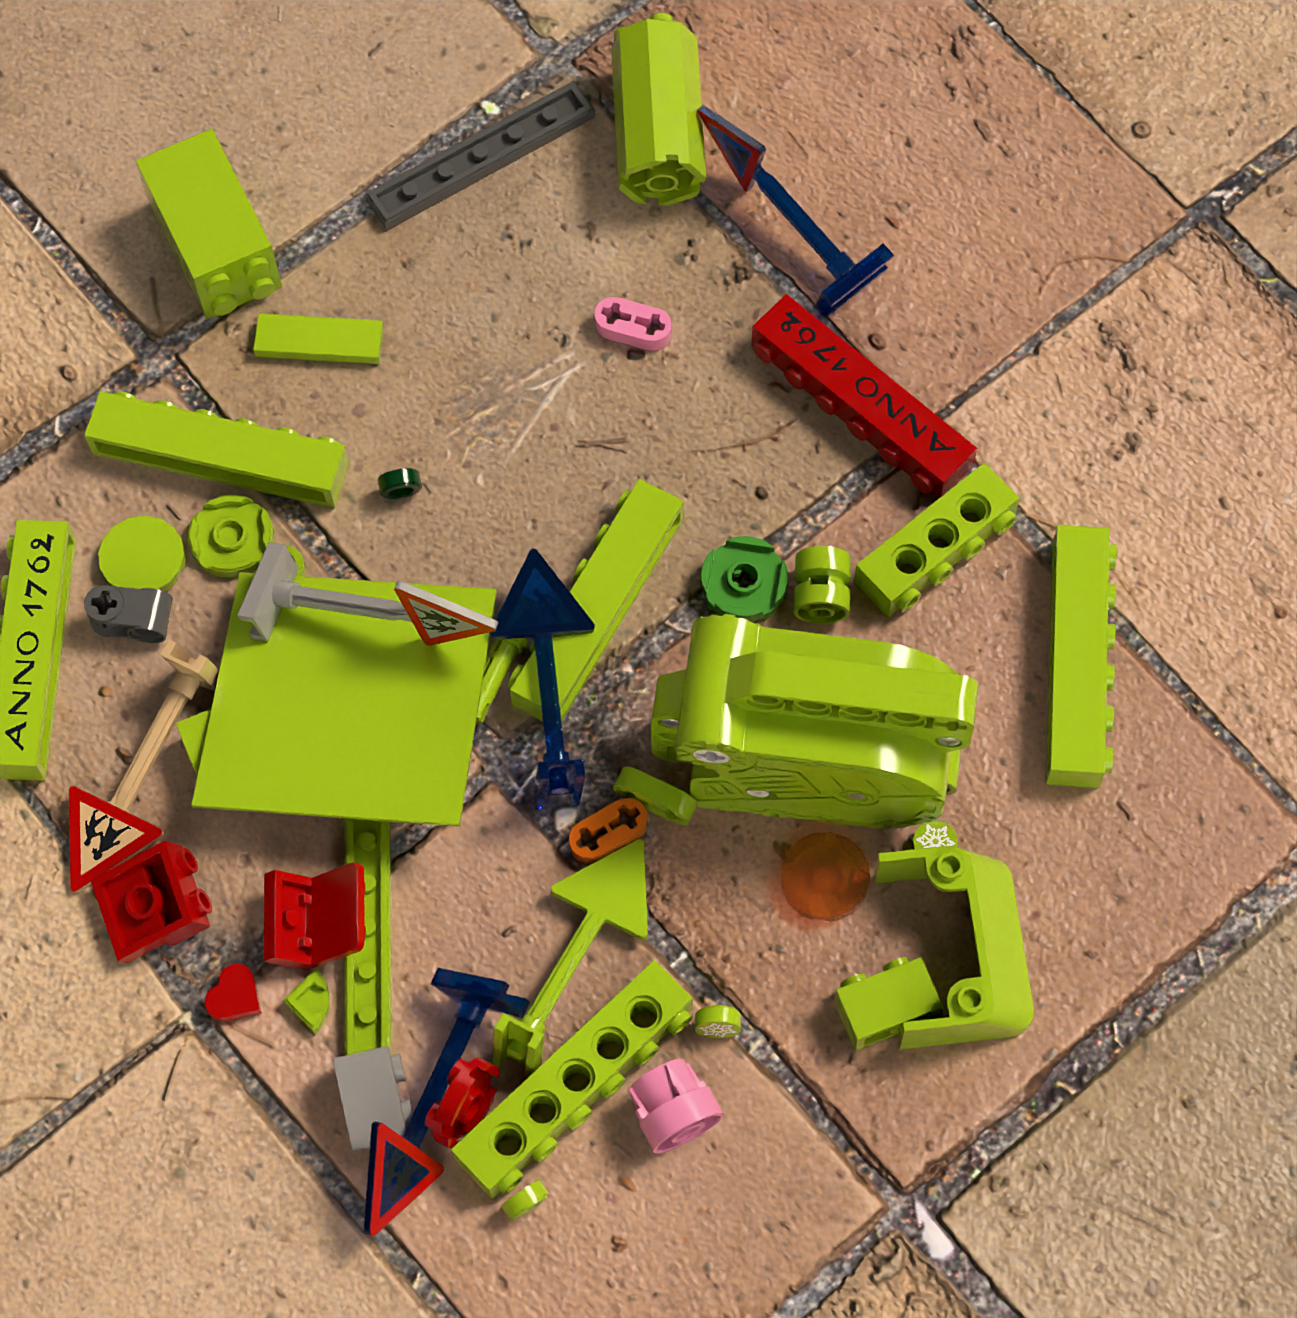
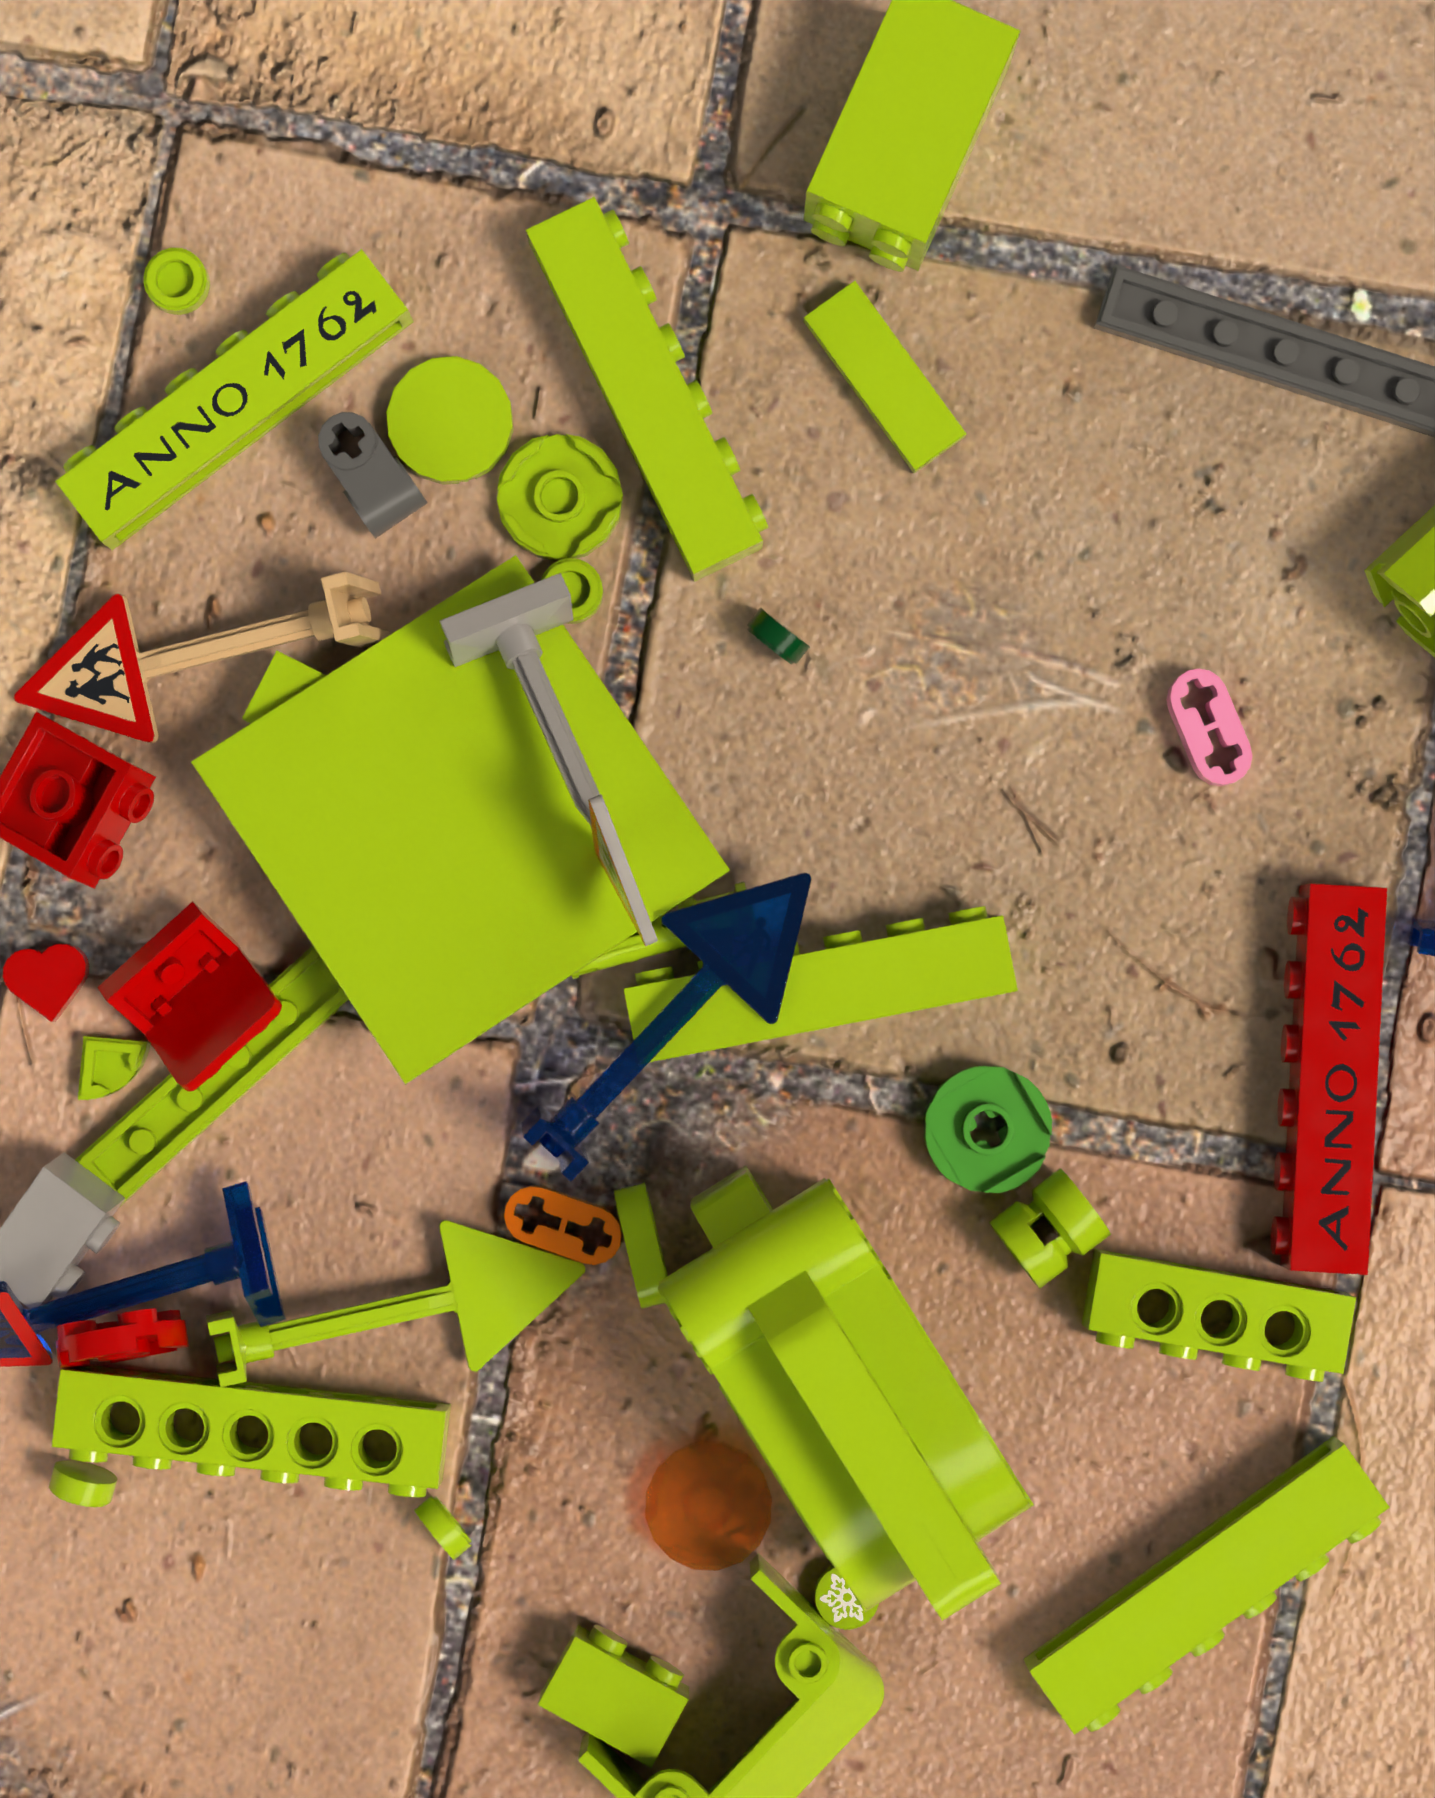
camera: 50 degrees right, 20 degrees up
bright pink piece [628,1059,724,1153] -> none

